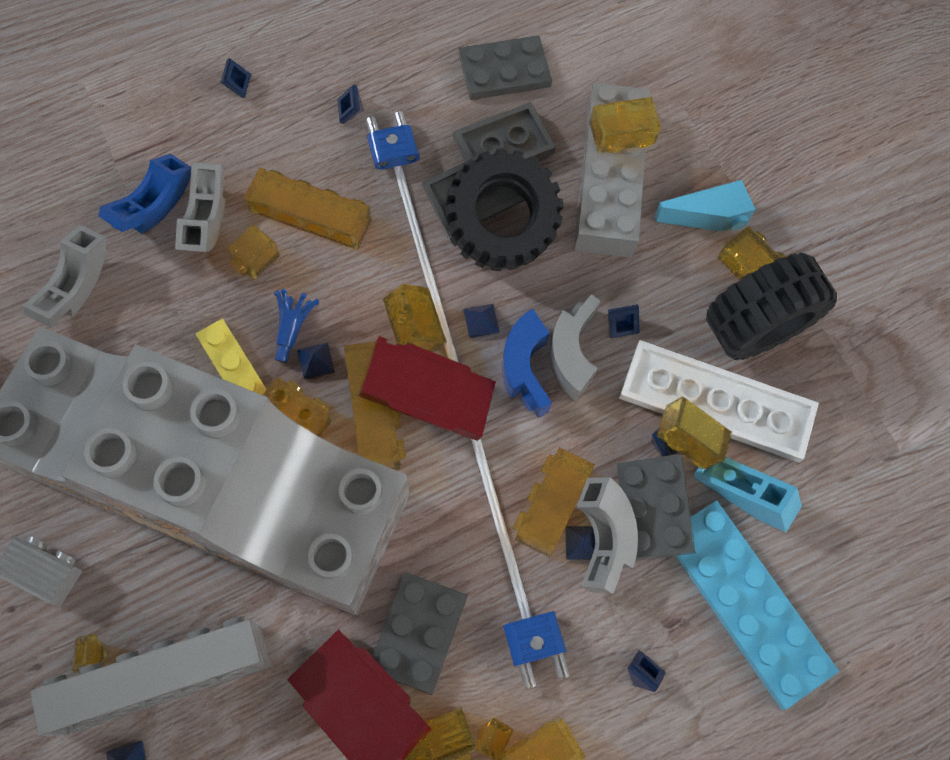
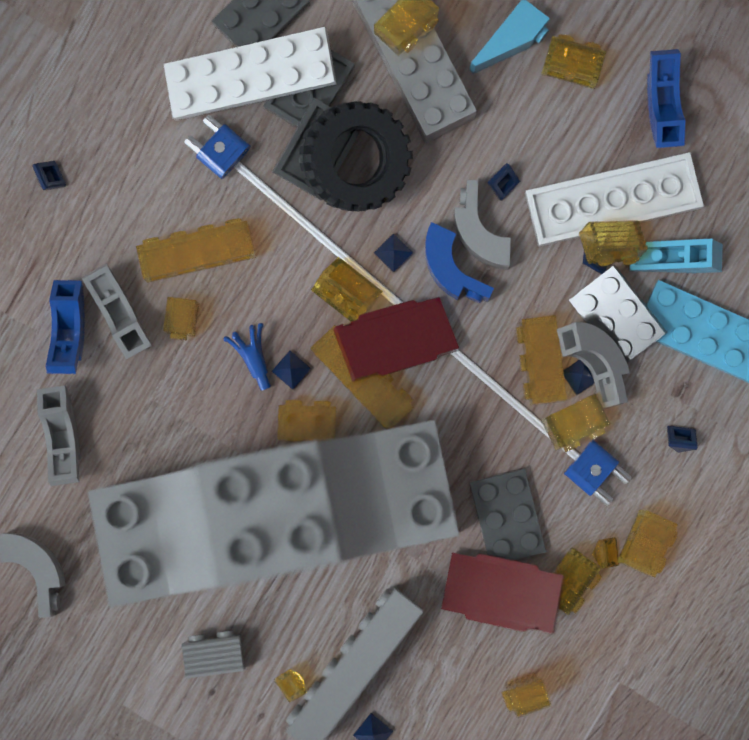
camera: 25 degrees left, 15 degrees up
light yellow plate [195,318,270,397] -> none
dark blue slope [337,84,364,124] -> none
black tyre [706,253,837,361] -> none
none -> white plate [164,27,337,120]
none -> clear yellow brick [541,393,611,452]
none -> blue arch [647,49,686,148]

